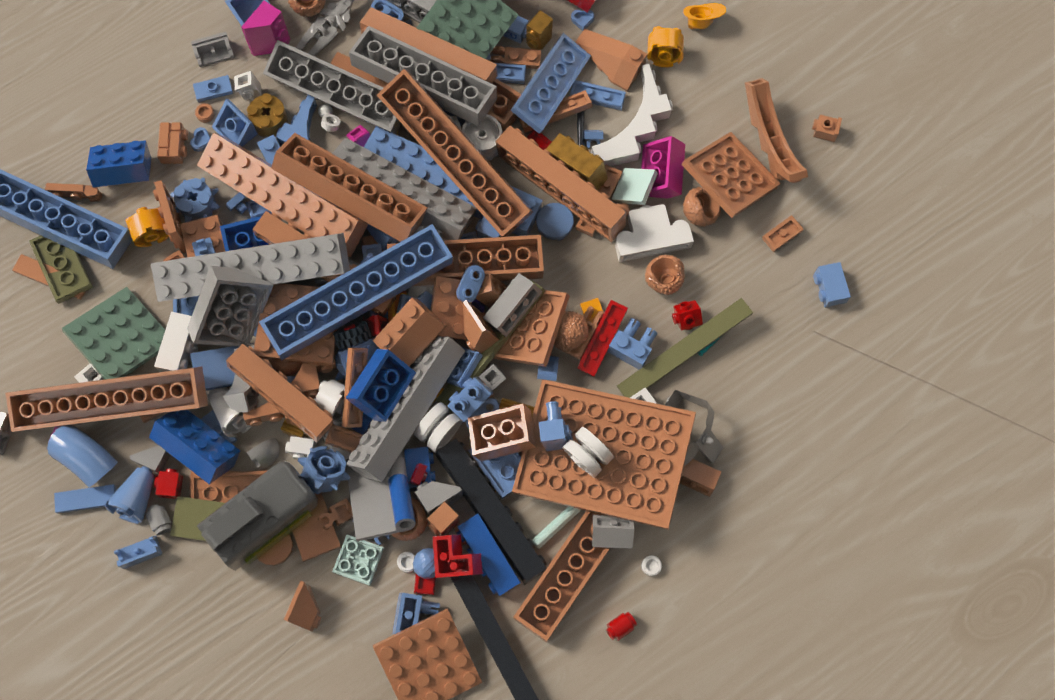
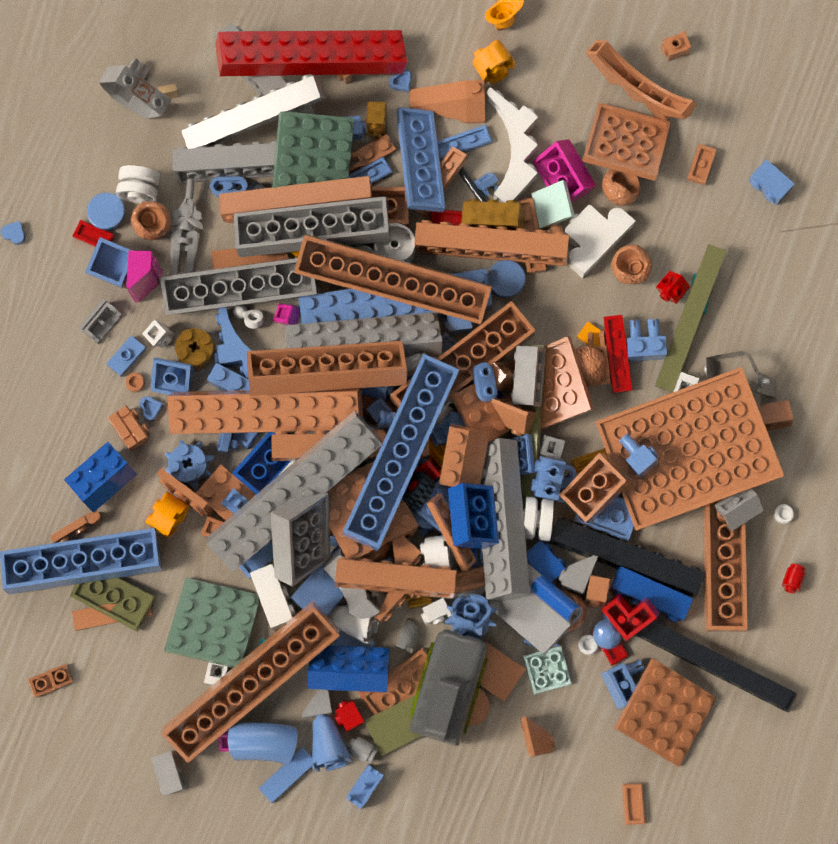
camera: 30 degrees left, 5 degrees up
nougat plate [318,498,353,530] -> none
dark red plate [409,463,428,486] -> none
light aqua axle [532,506,581,549] -> none
medium blue tile [537,356,559,381] -> none
white wheel [562,426,614,478] -> none

